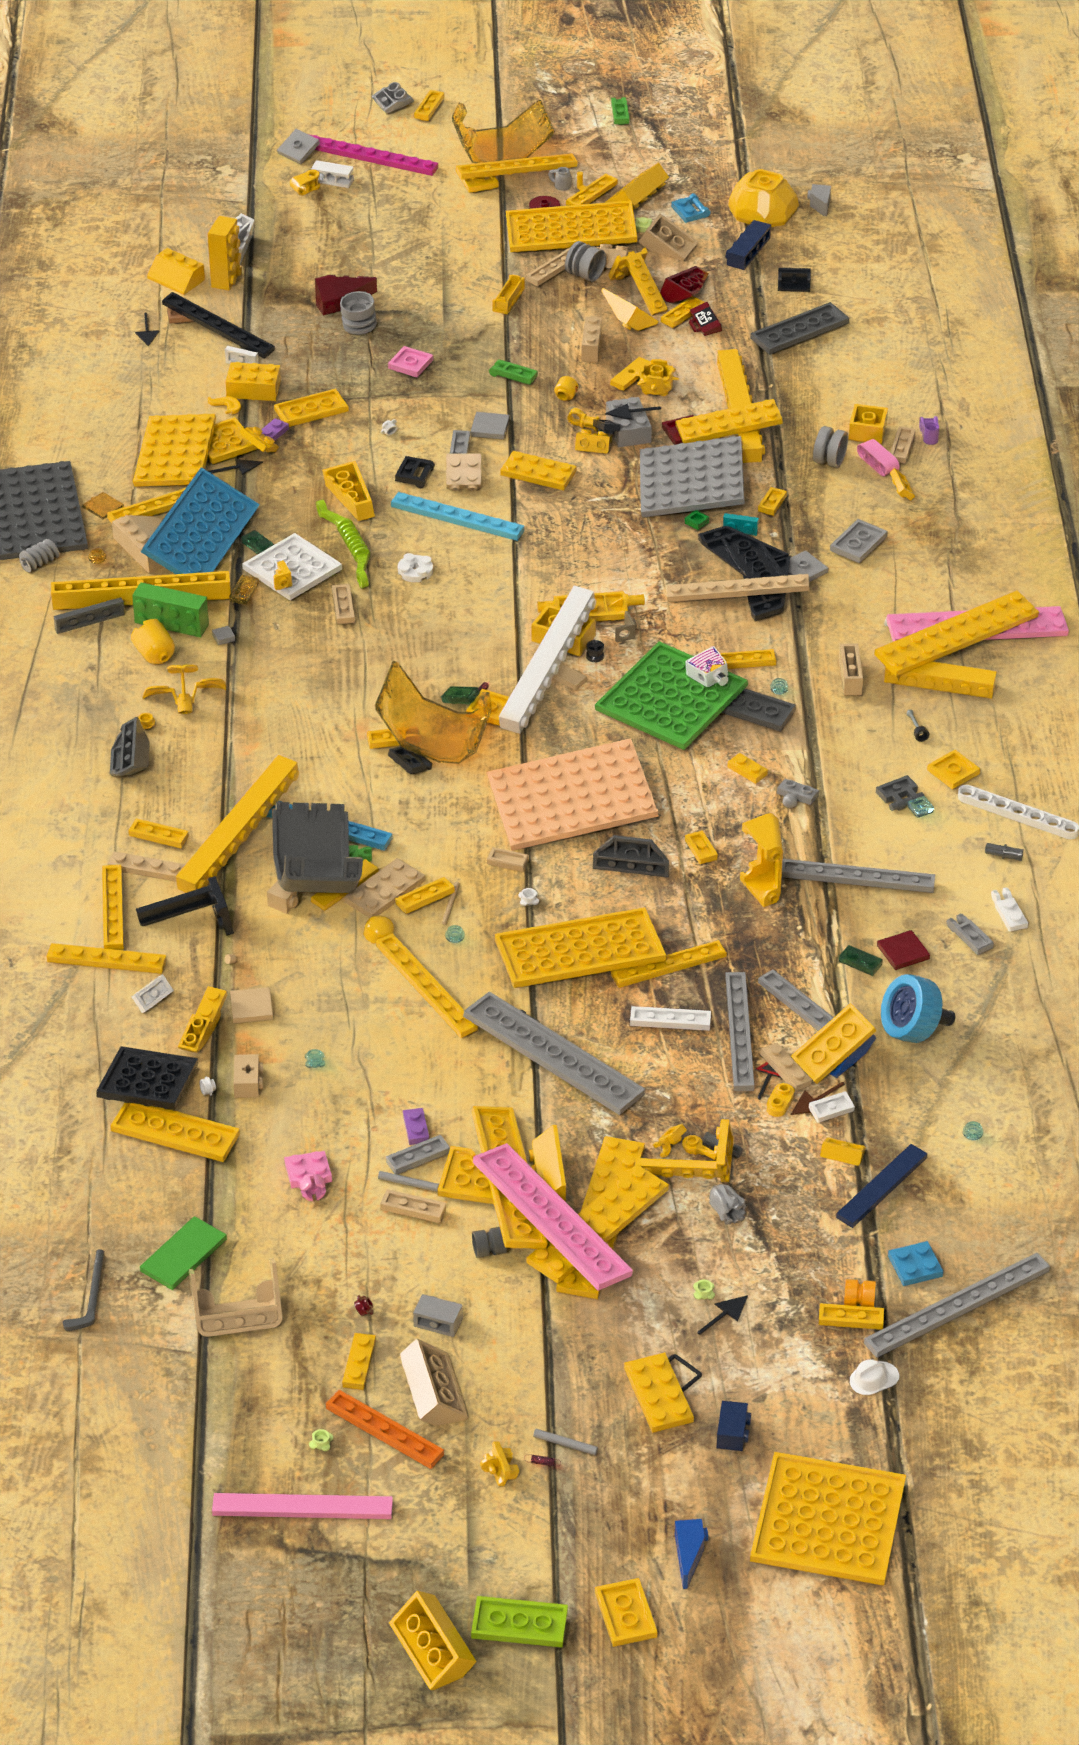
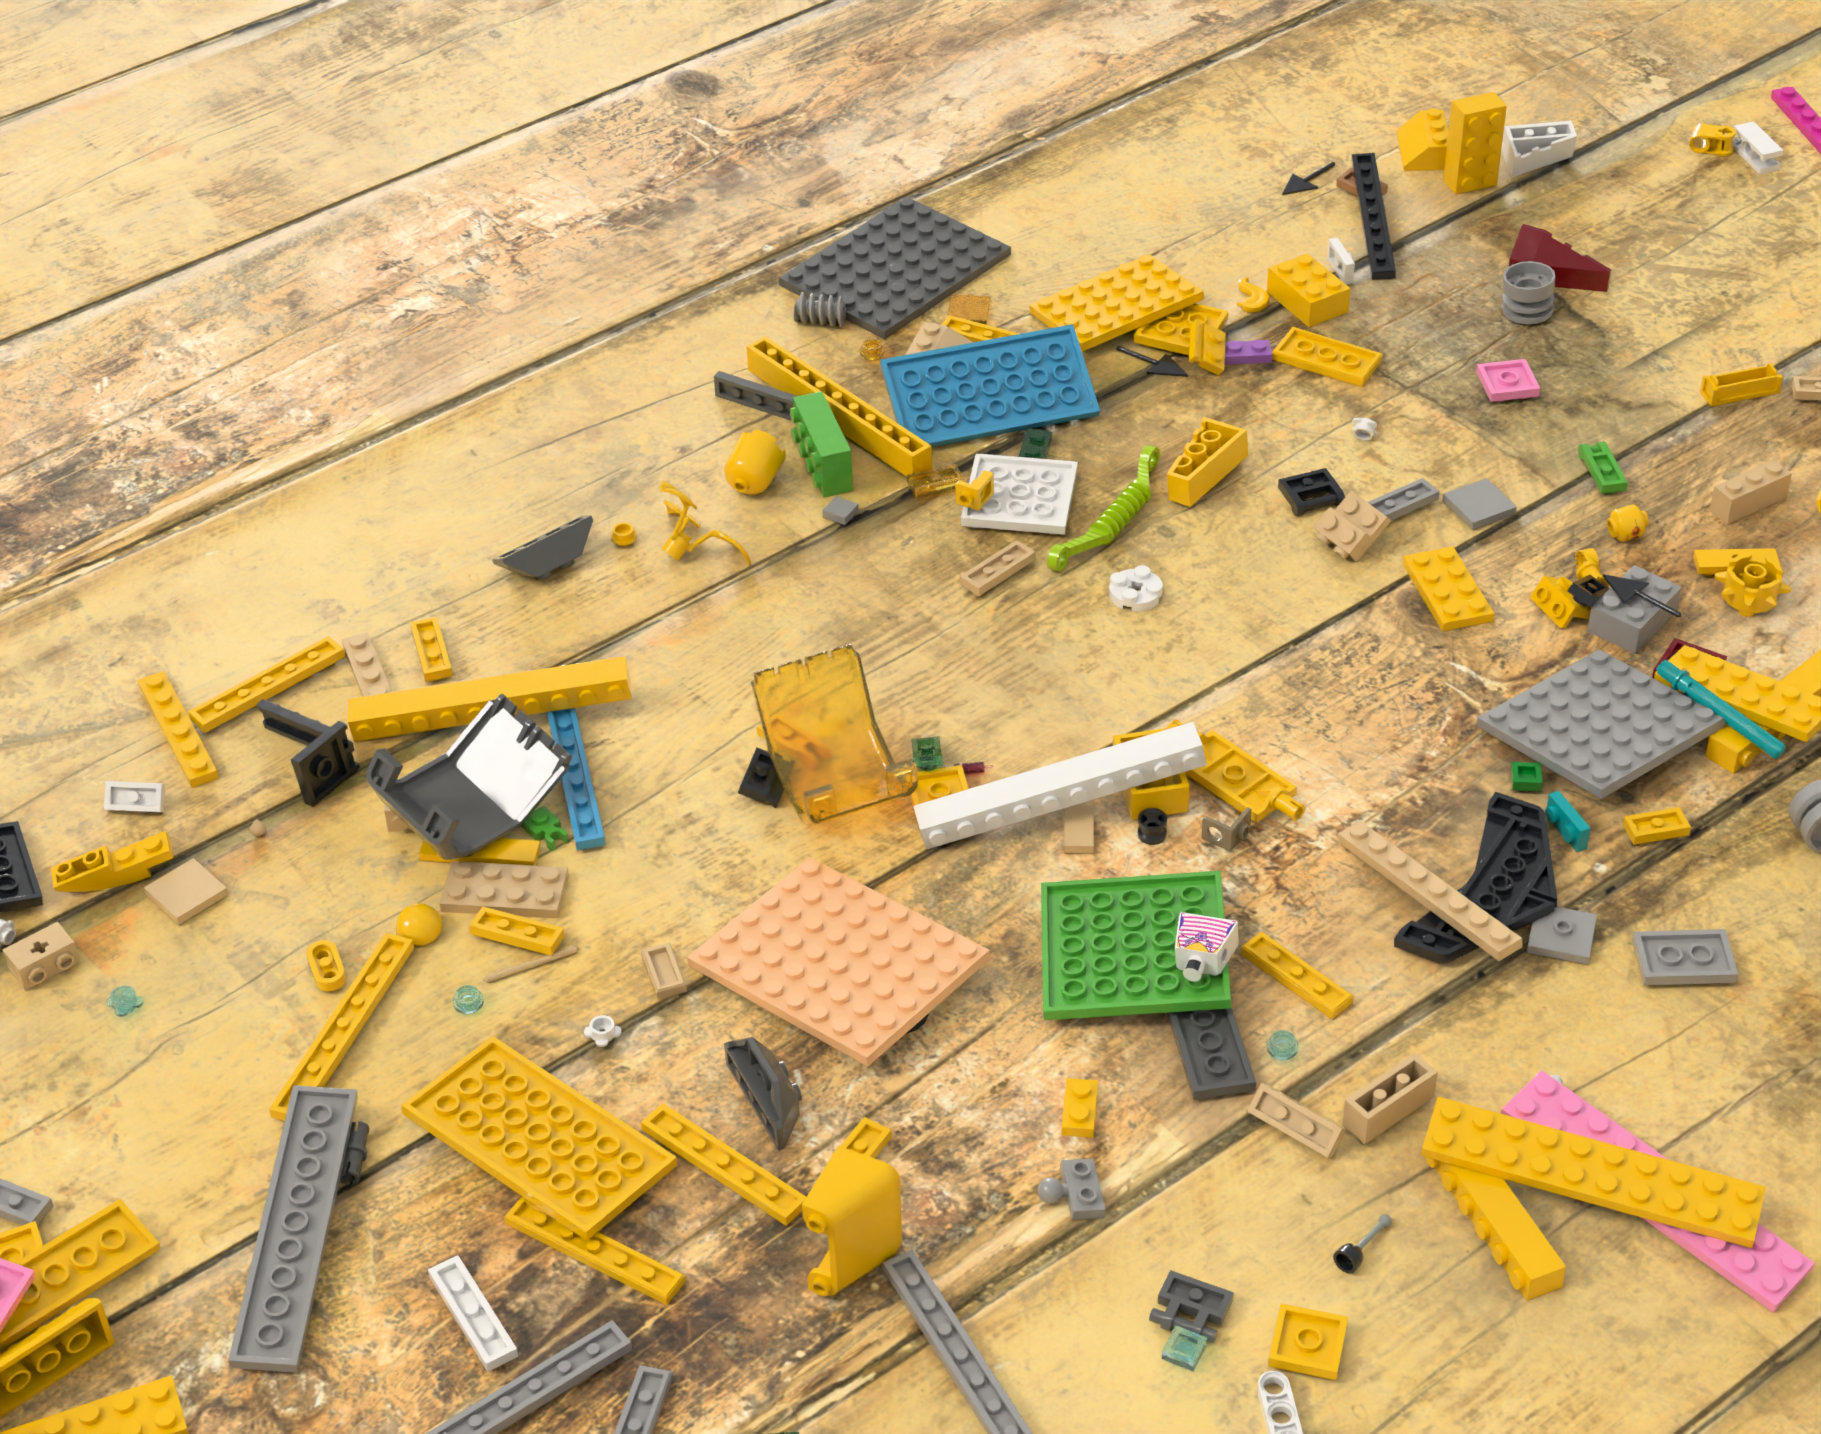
camera: 55 degrees right, 0 degrees up
light grey plate [277,129,320,164] -> none
medium azure plate [391,492,524,541] -> none
medium lavender plate [403,1108,429,1145] -> none
none -> yellow plate [306,940,346,991]
none -> yellow plate [641,1103,806,1226]
none -> tan plate [1247,1083,1346,1158]
none -> teal axle [1656,660,1786,759]

